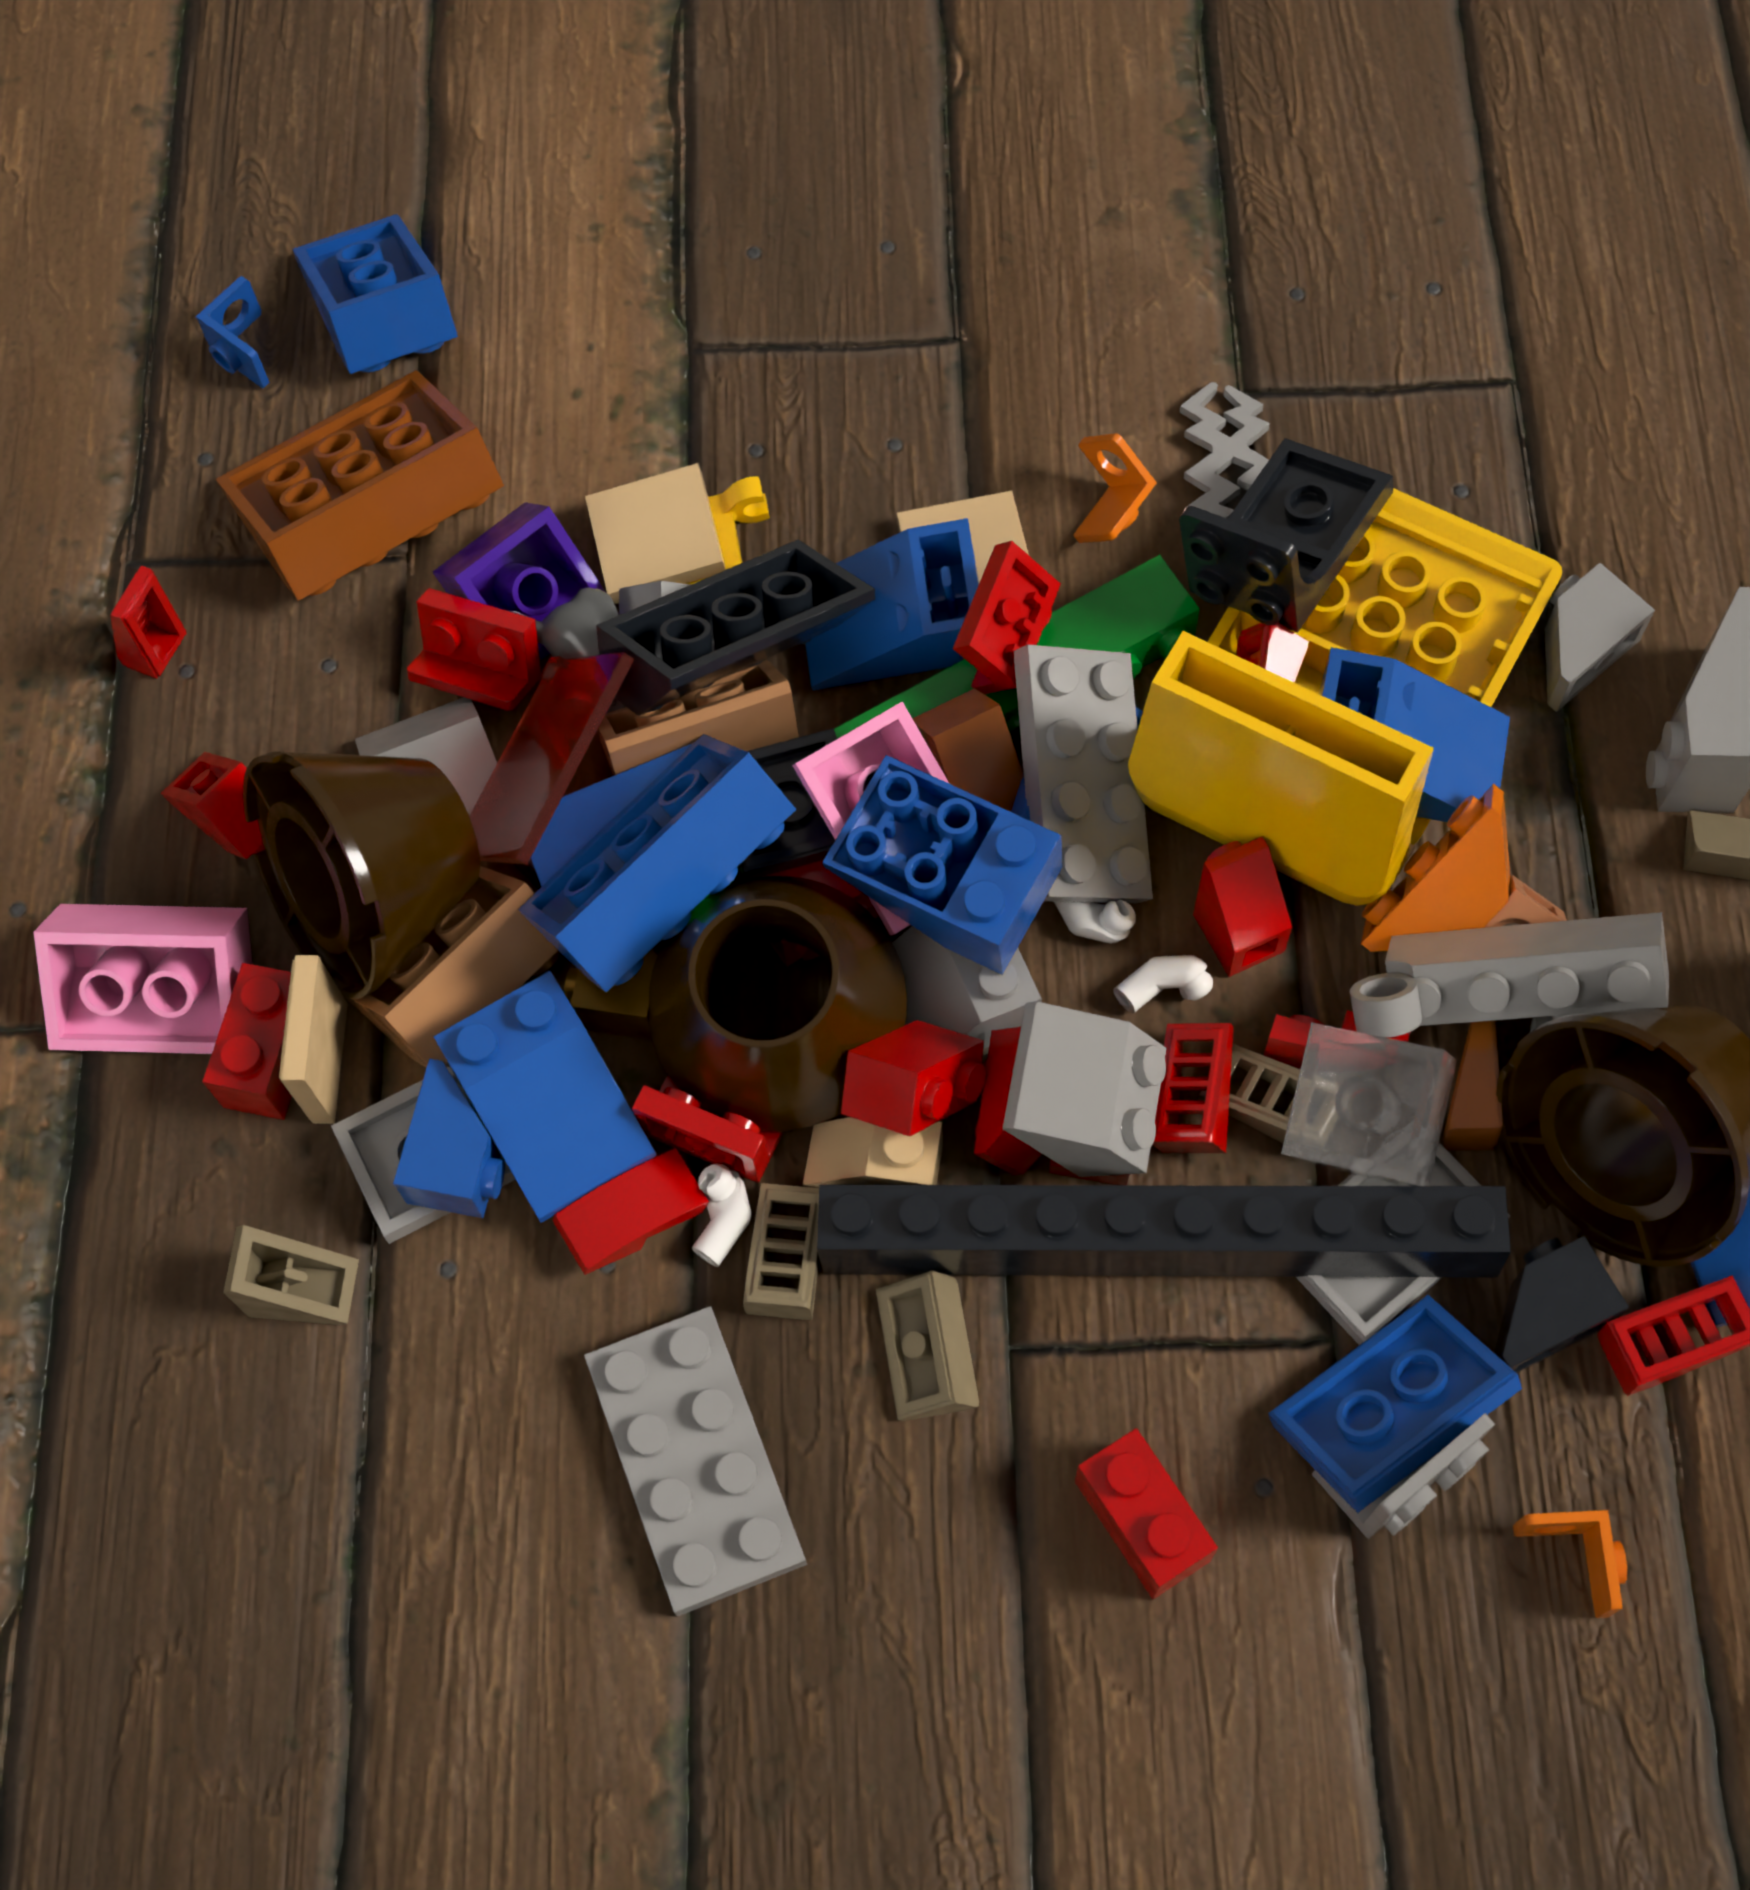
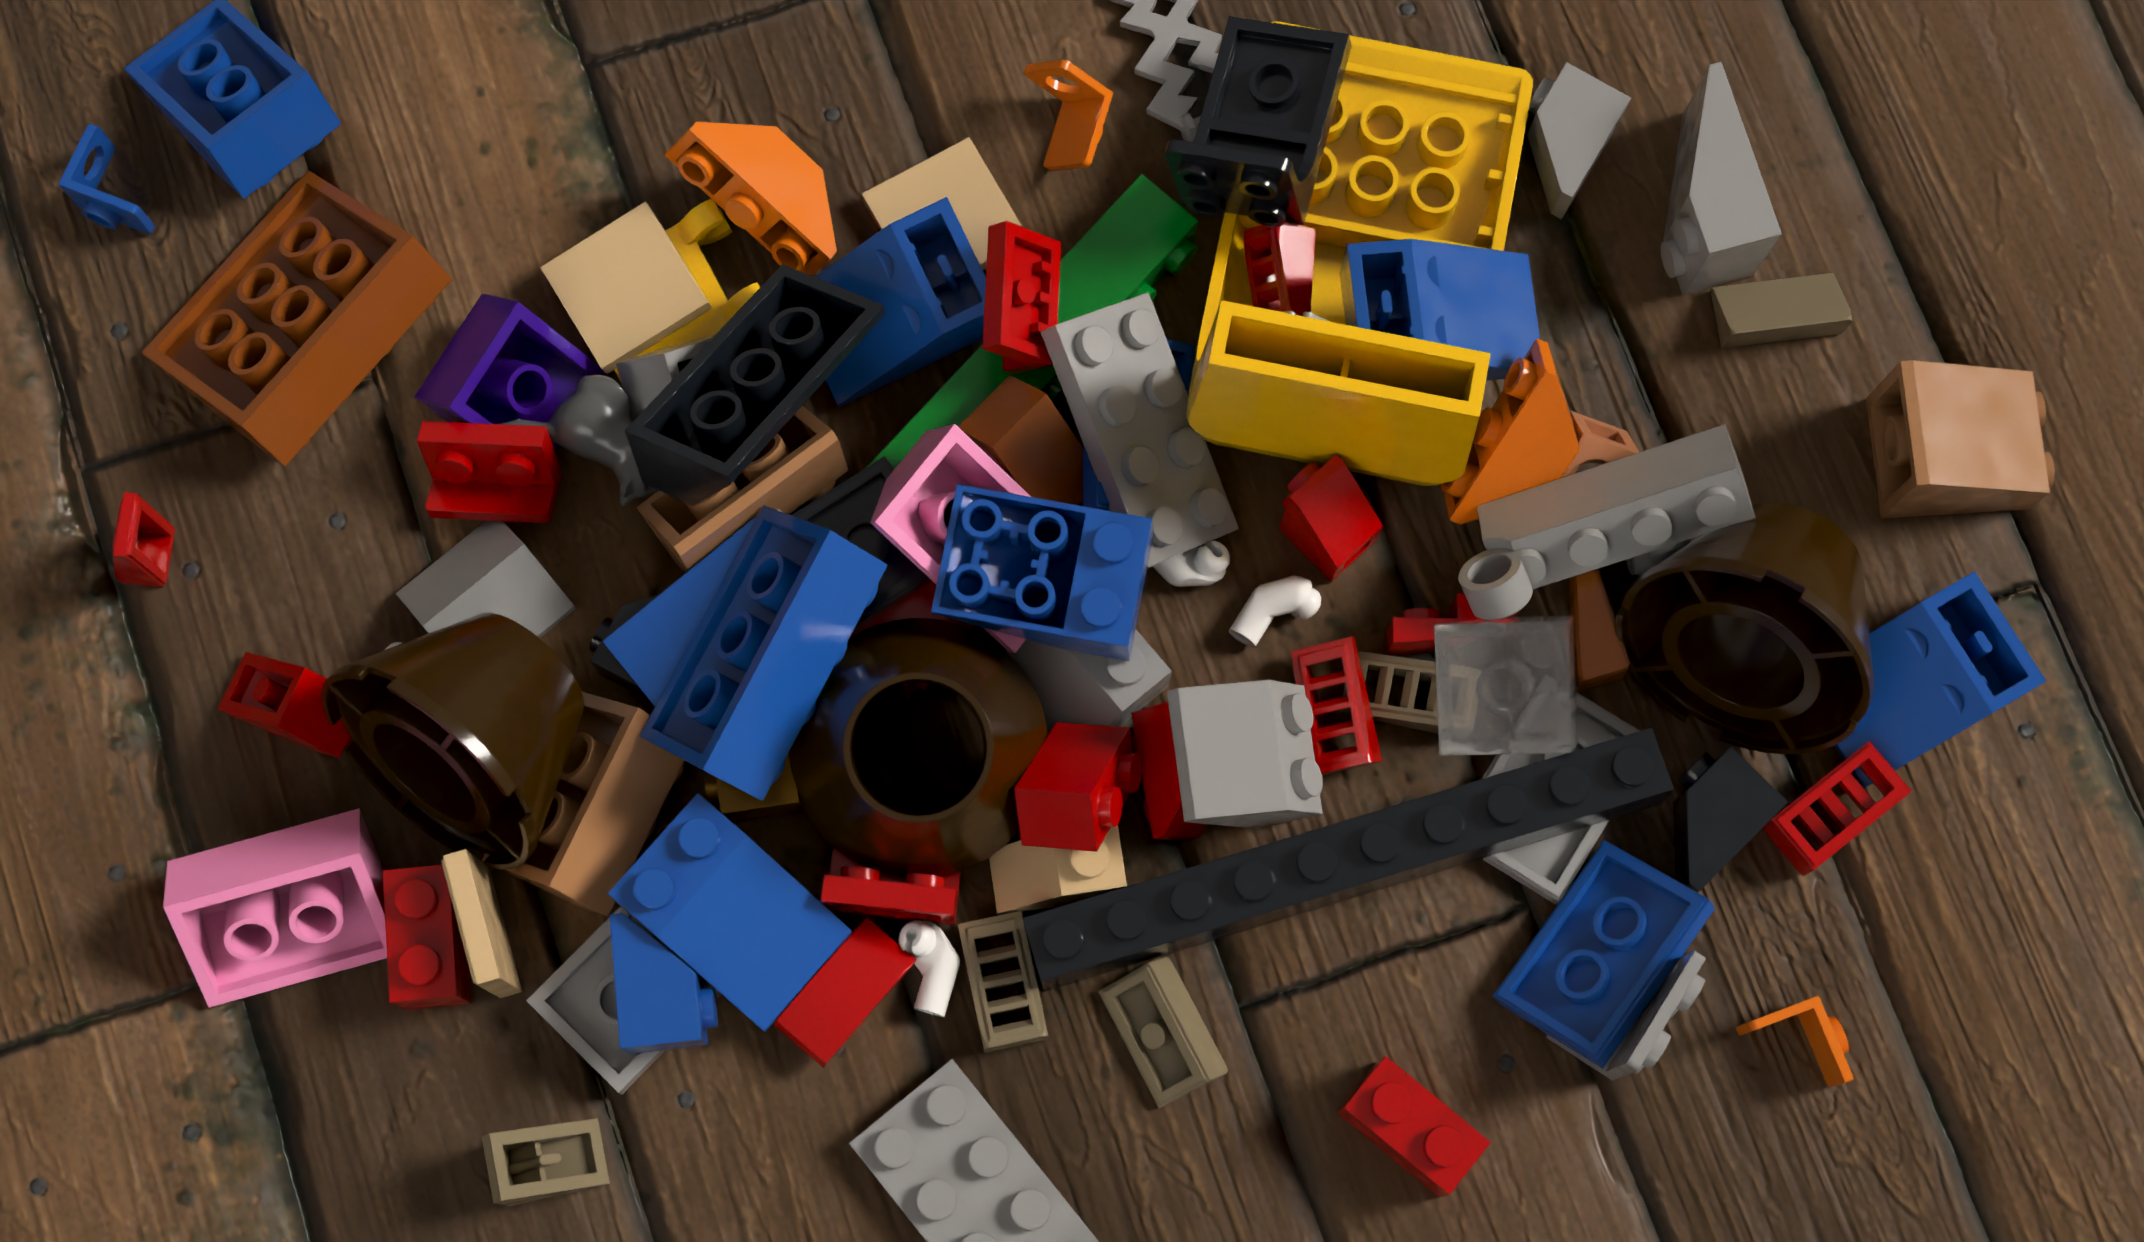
camera: 25 degrees left, 10 degrees up
clear red piece [469,652,634,864] -> none
none -> orange slope [664,121,837,276]

